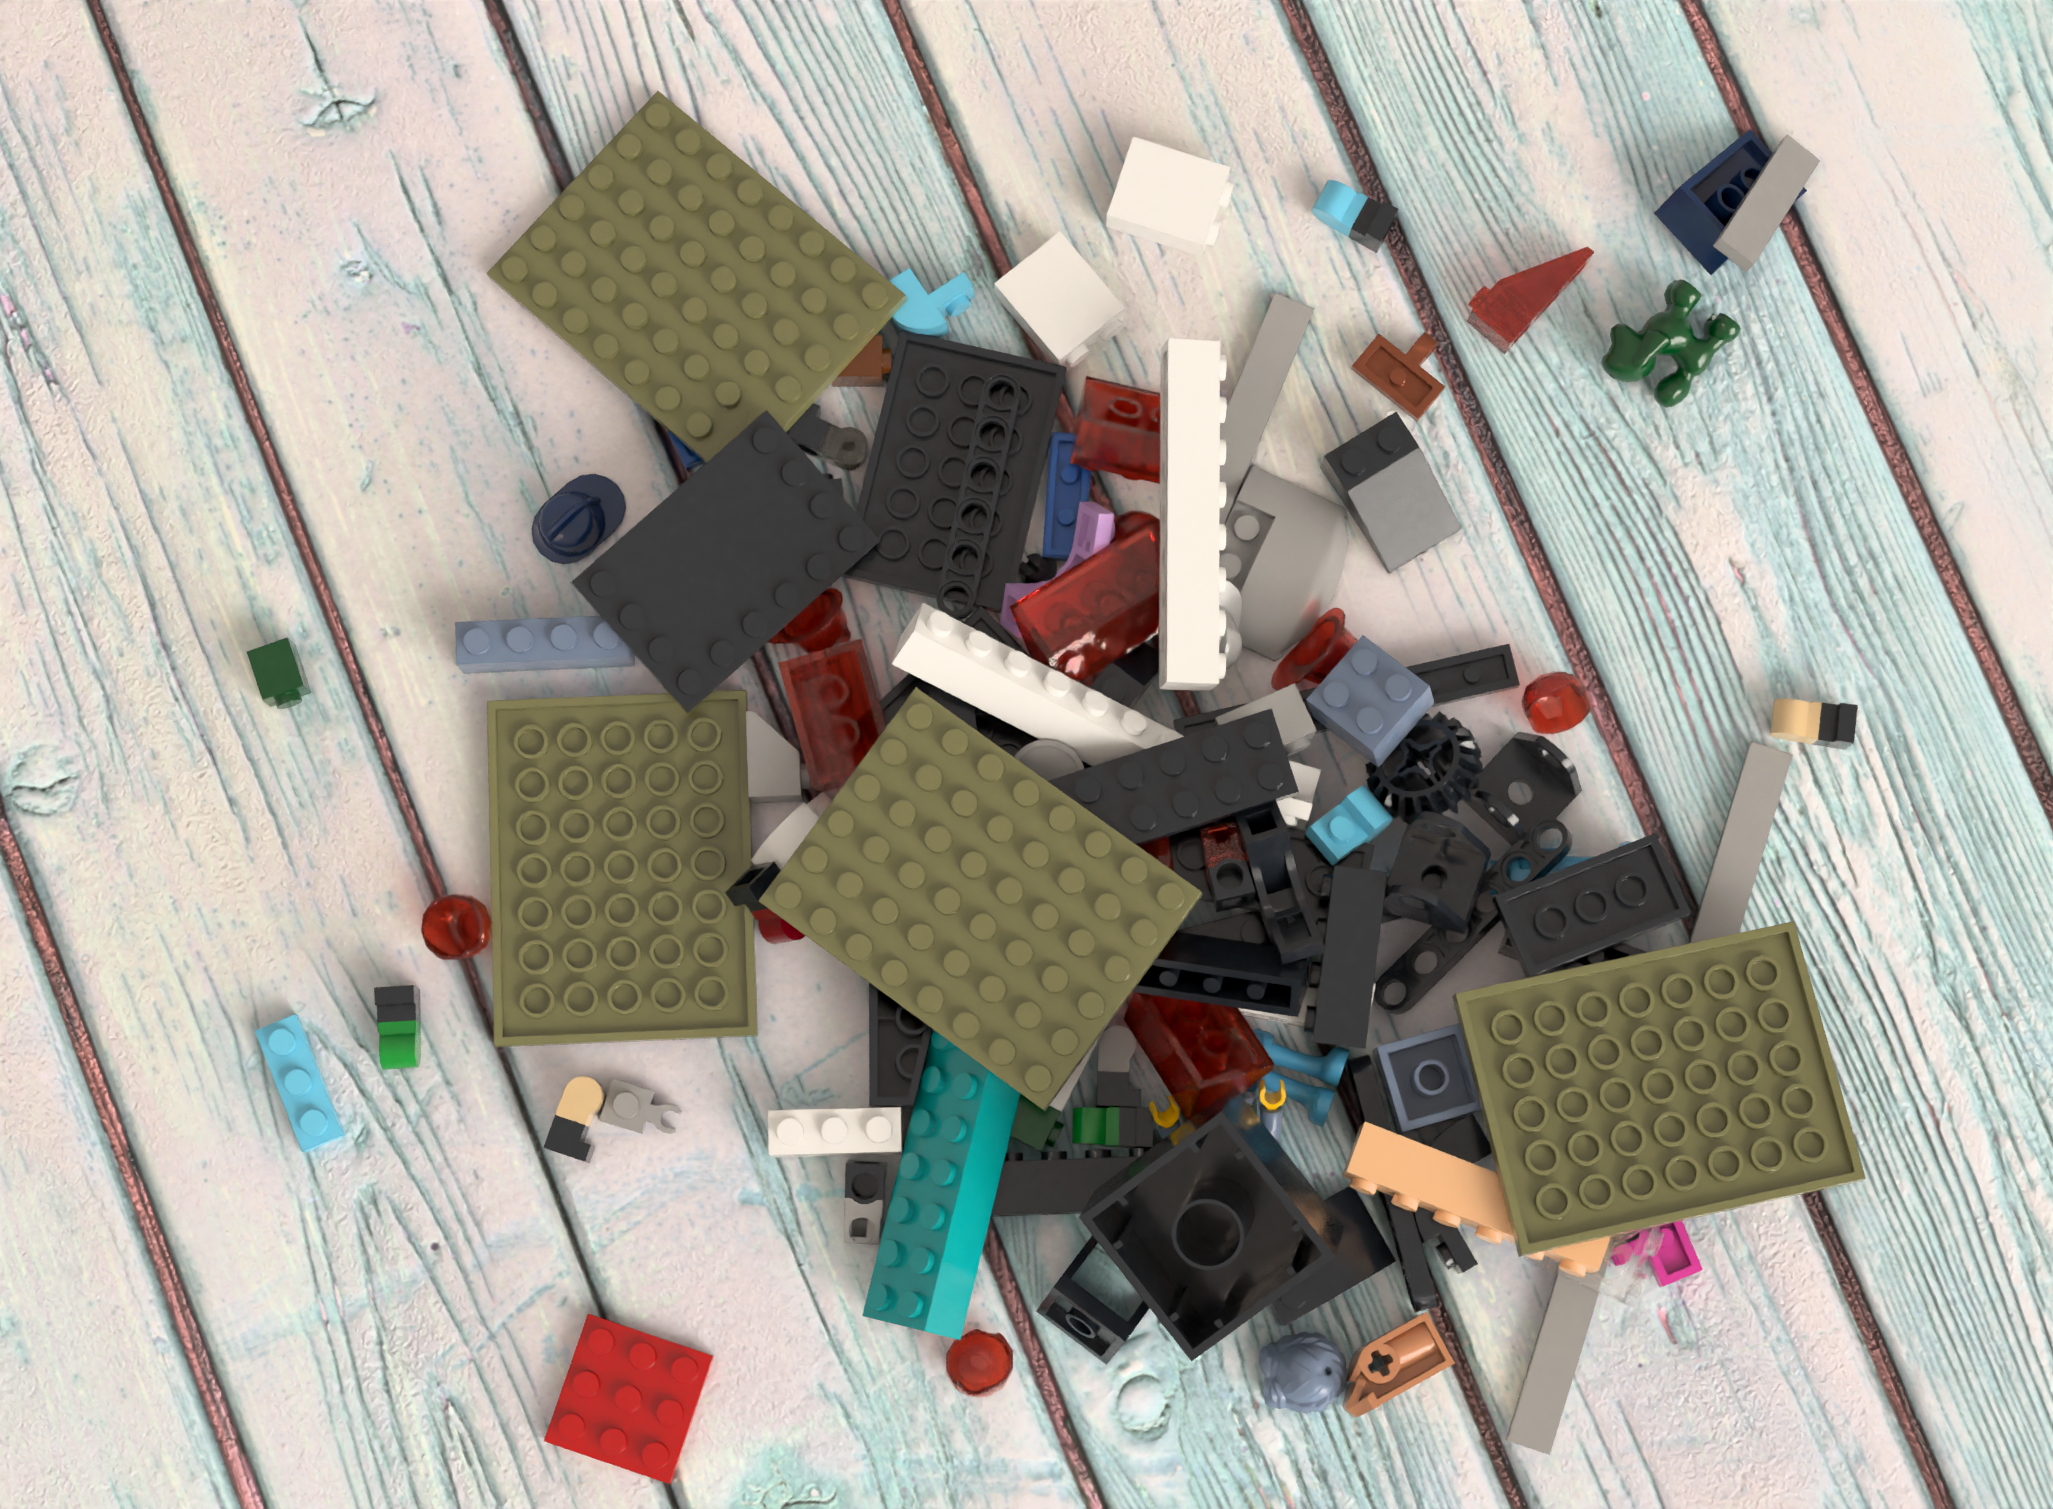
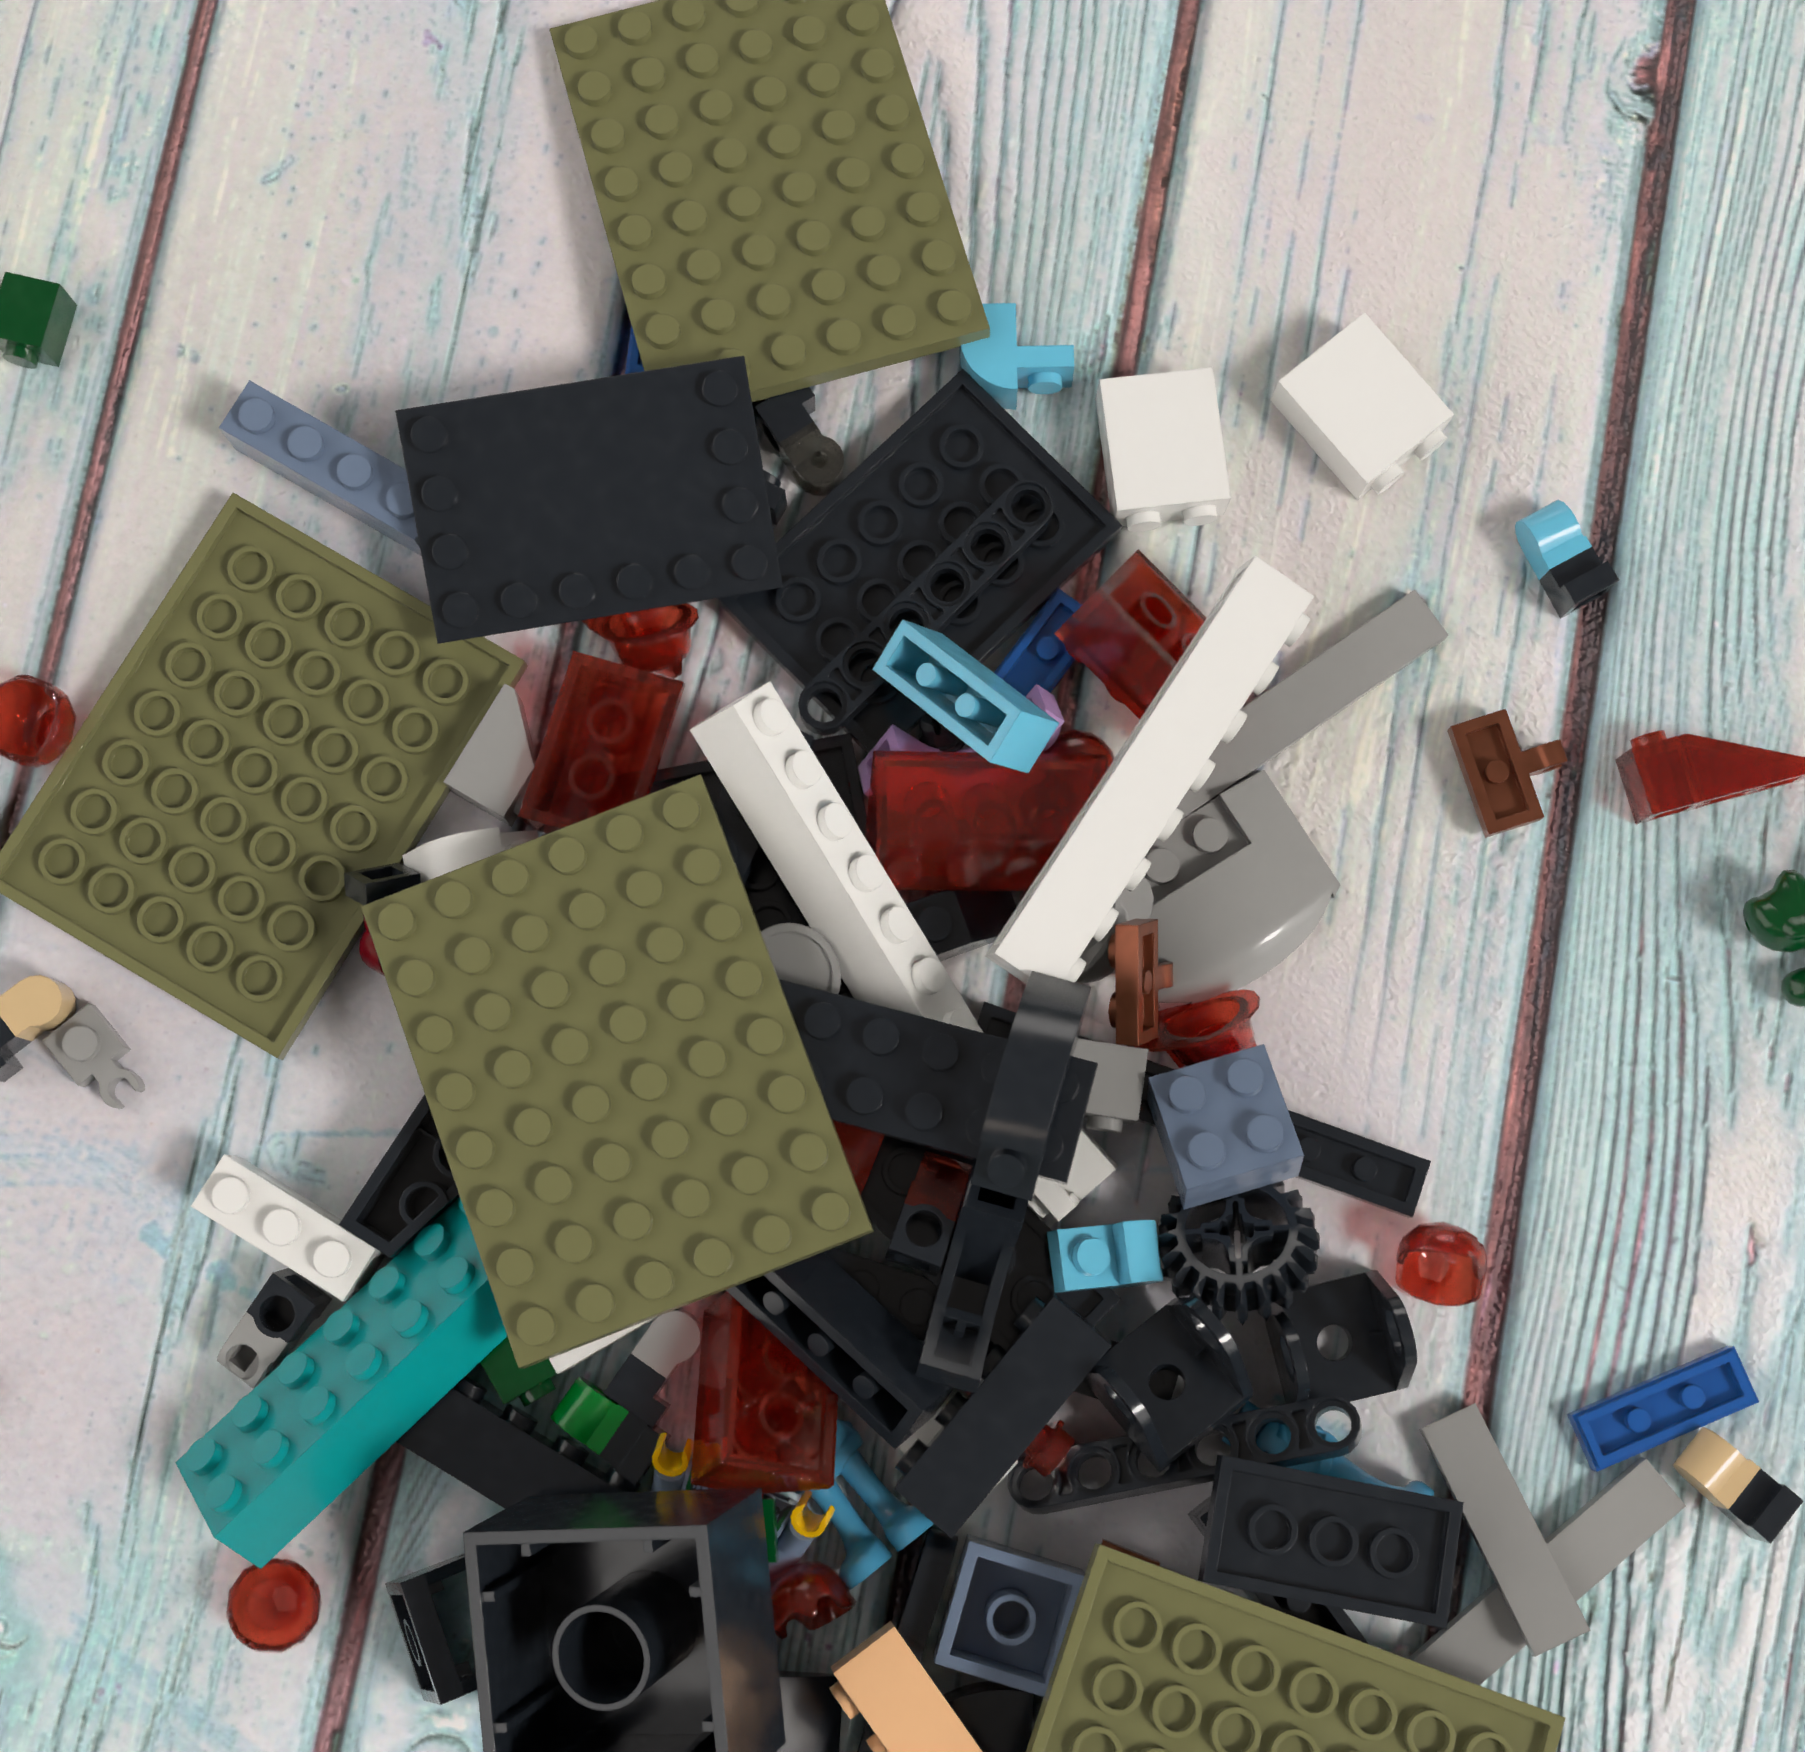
camera: 30 degrees right, 0 degrees up
dark blue piece [531,474,626,564] -> none
reddish brown brick [832,335,892,387] -> none
slope [1320,412,1462,574] -> none
none -> clear red hair [770,1561,856,1639]
none -> medium azure brick [872,619,1059,773]
none -> black arch [971,971,1092,1201]
none -> clear red plate [1023,1420,1075,1477]
none -> copper plate [1108,918,1173,1046]
none -> light grey tile [1419,1403,1591,1657]
none -> blue tile [1567,1346,1759,1472]

